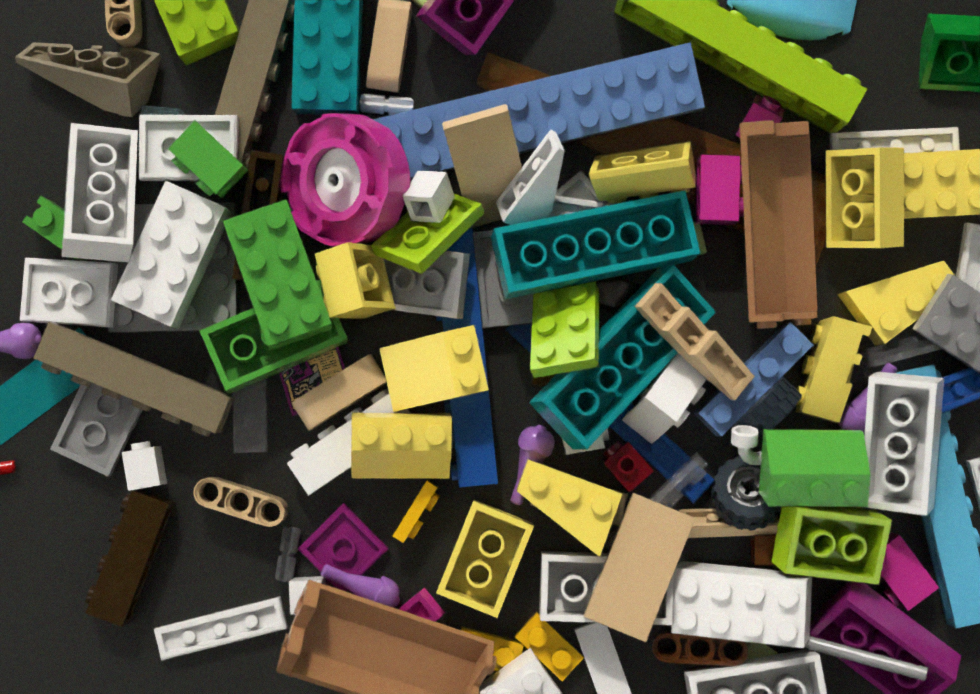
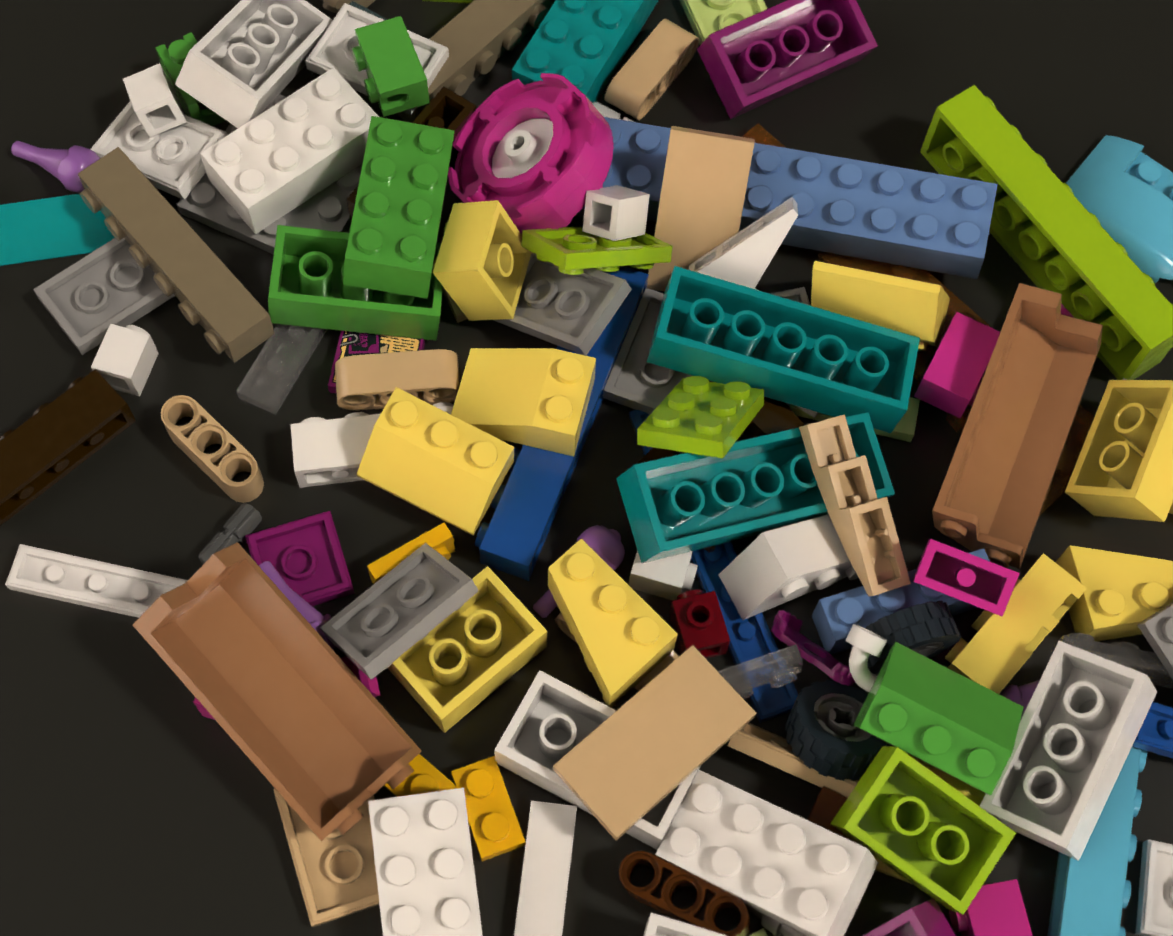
camera: 20 degrees right, 20 degrees down
none -> white brick [123,63,187,138]
none -> light grey plate [320,543,479,680]
none -> magenta piece [771,610,855,686]
none -> dark pink brick [913,539,1020,617]

